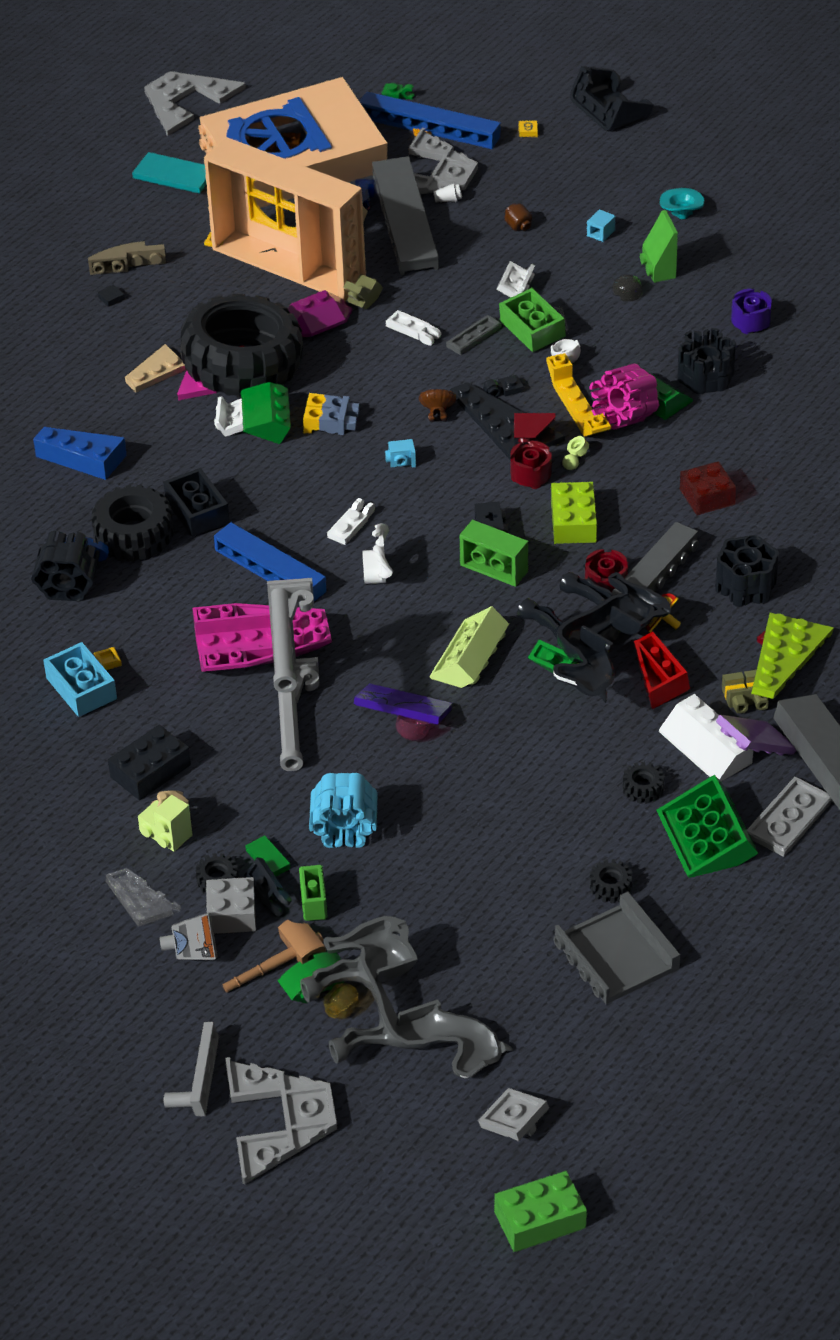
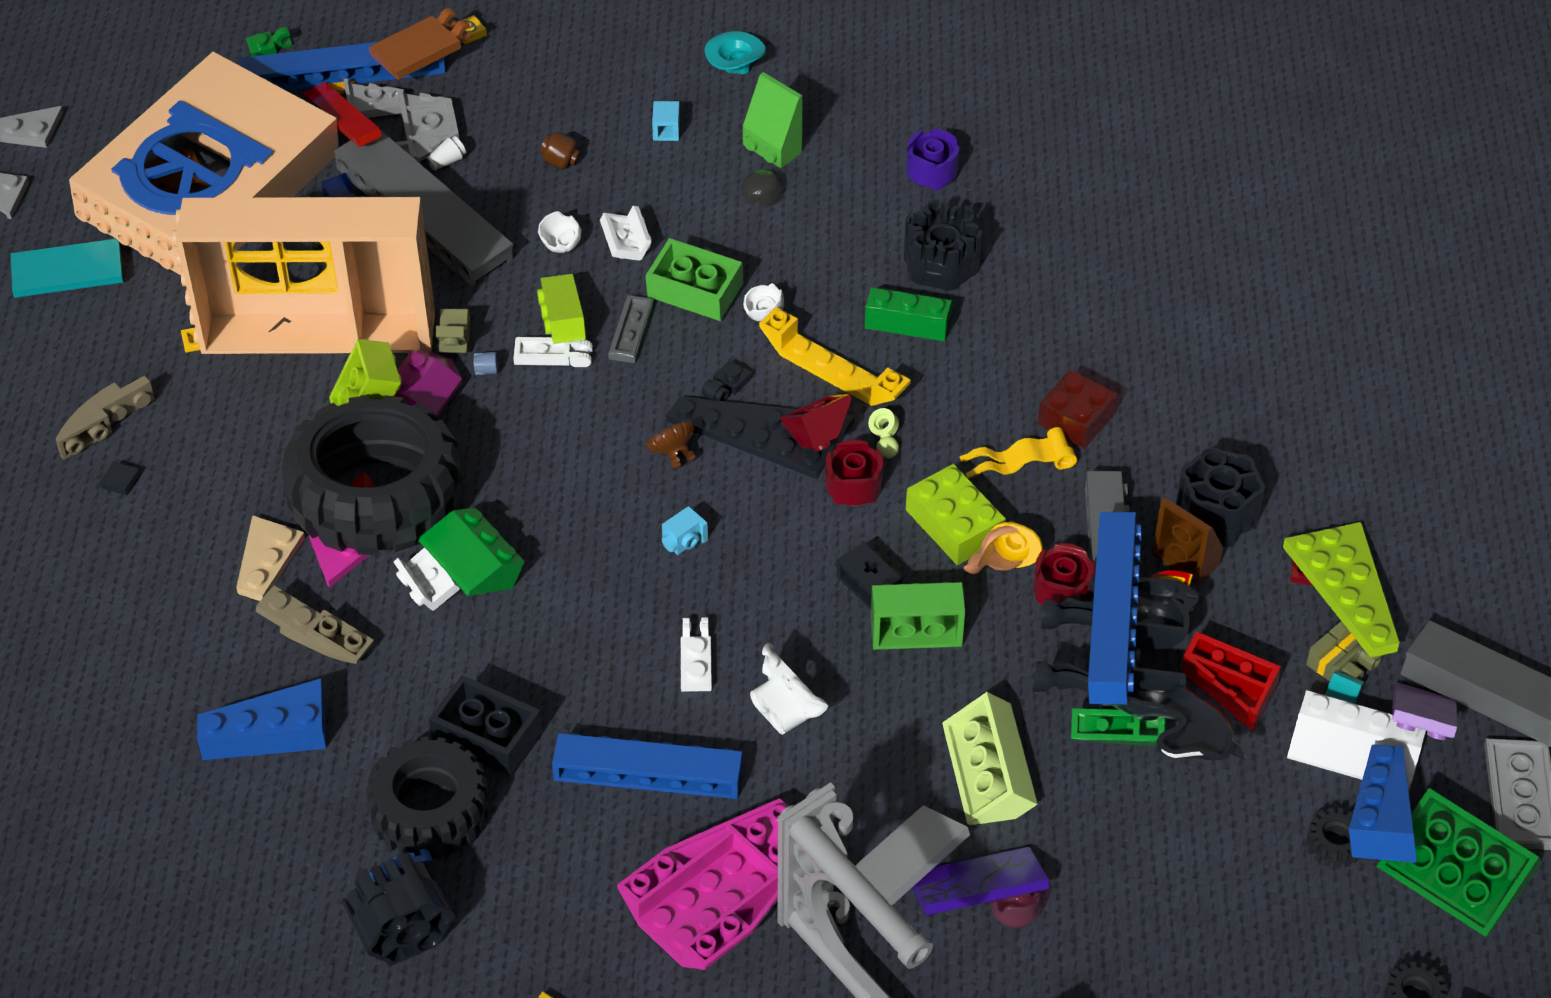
camera: 35 degrees left, 5 degrees up
sand blue hips [303,393,360,435] -> none
dark pink piece [590,364,659,429] -> none
none -> dark tan slope [256,585,374,664]
none -> red tile [303,82,382,147]
none -> lime slope [329,339,402,406]
none -> dark orange tile [369,8,471,80]
none -> sand blue hose [473,352,498,375]
none -> lime brick [537,274,586,344]
none -> white hair [538,211,582,253]
none -> light grey tile [855,805,970,905]
none -> yellow flag [960,427,1077,479]
none -> piece [964,521,1043,574]
none -> blue brick [1088,512,1142,705]
none -> reddish brown slope [1152,497,1223,586]
none -> teal tile [1325,670,1364,704]
none -> blue wedge [1349,744,1417,863]

